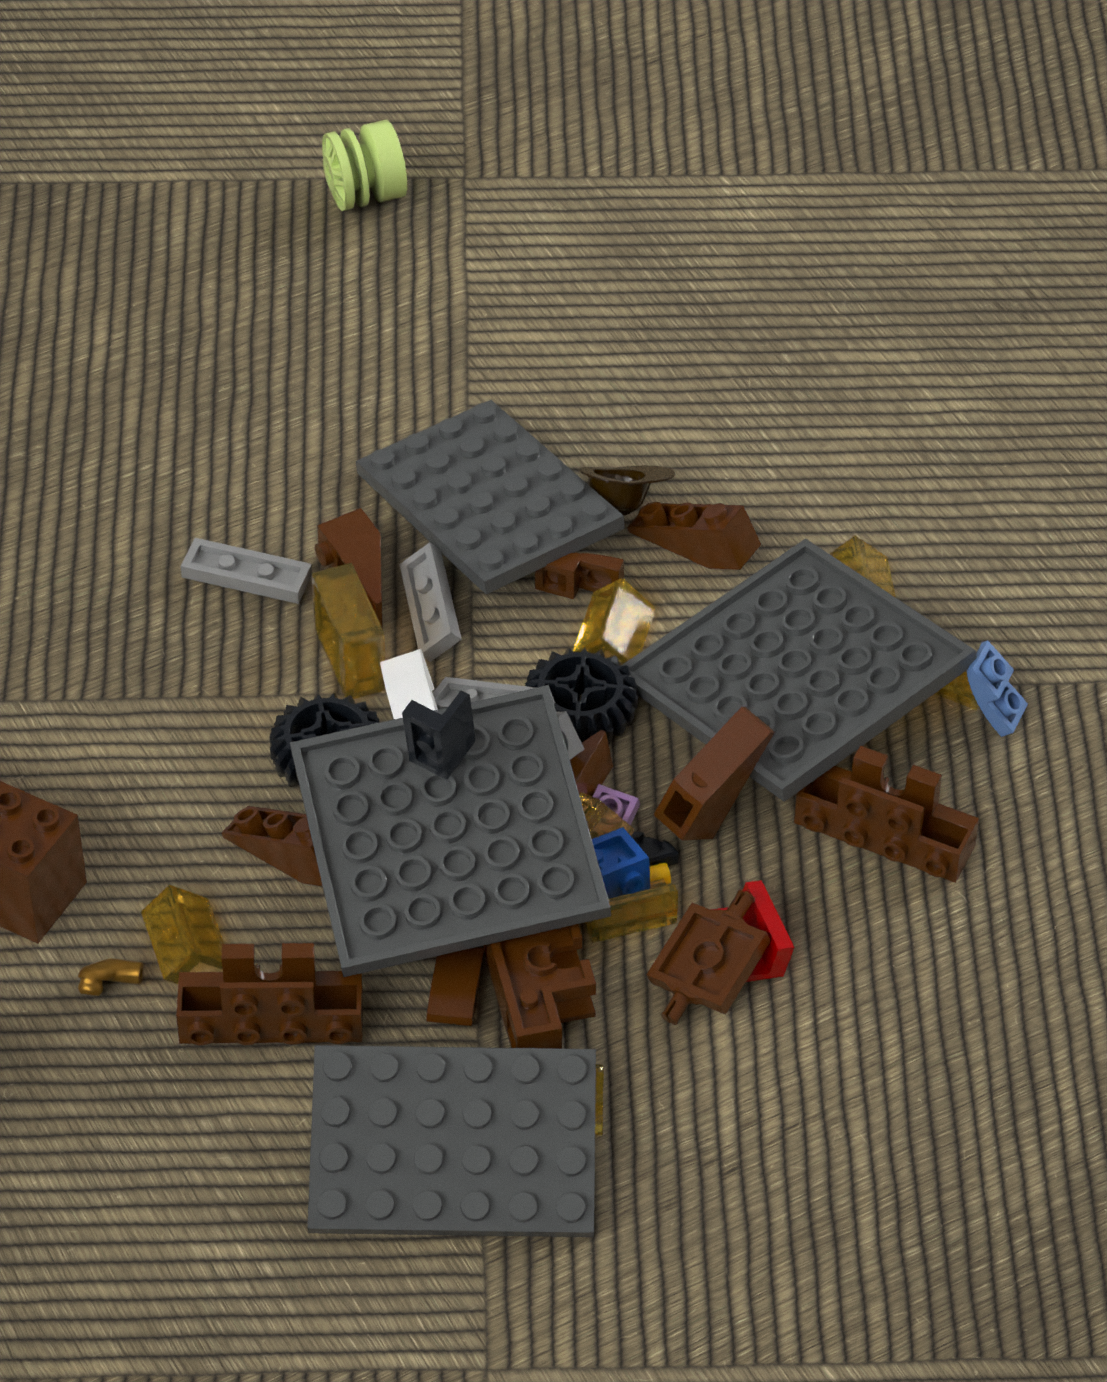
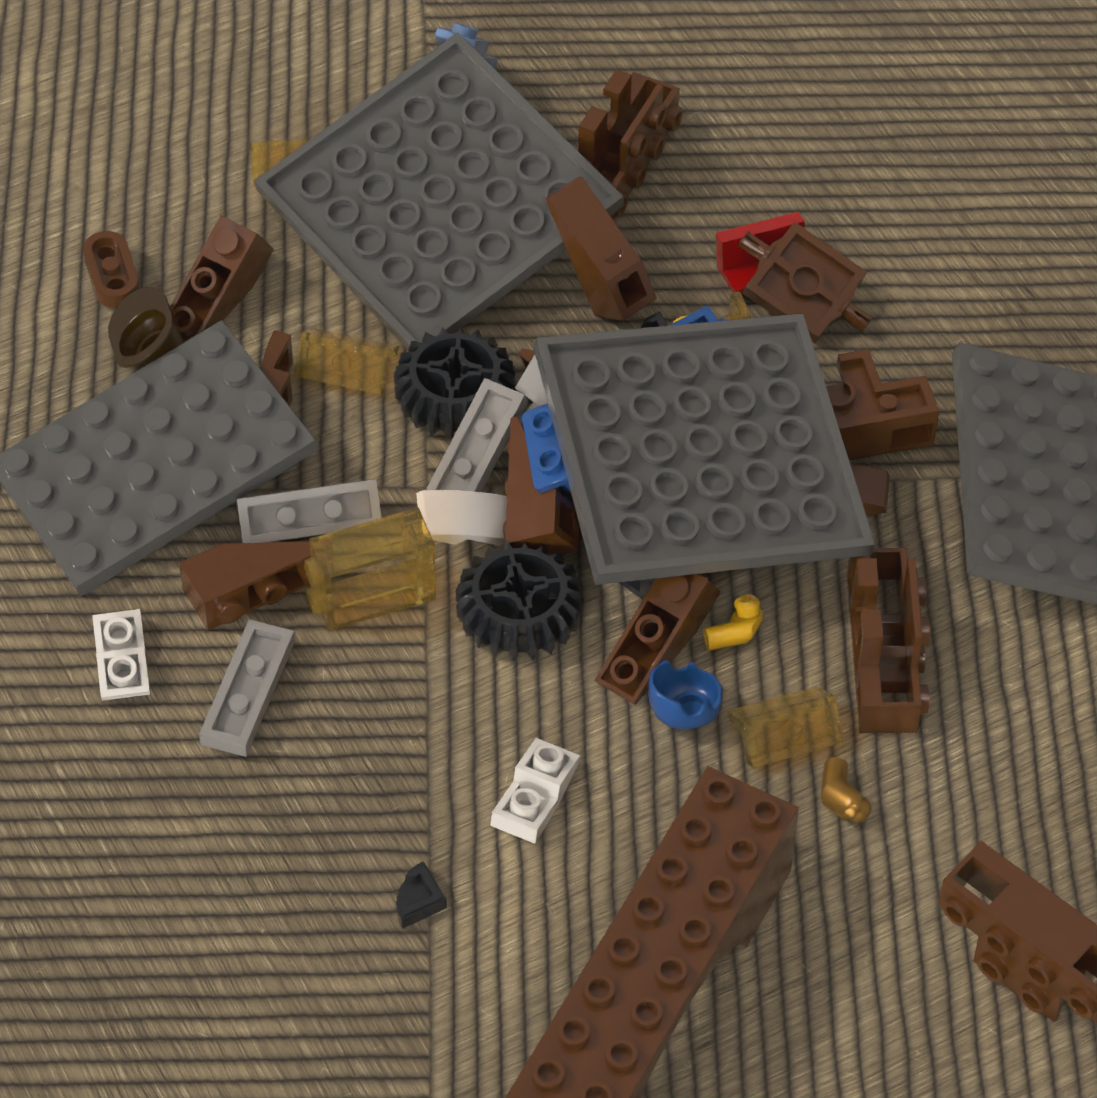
camera: 90 degrees left, 5 degrees up
black panel [402,690,476,780] -> none
none -> reddish brown plate [83,231,139,308]
none -> white slope [92,609,150,701]
none -> black tile [396,861,447,929]
none -> white slope [490,738,580,844]
none -> blue hair [648,660,723,730]
none -> yellow arm [703,594,763,651]

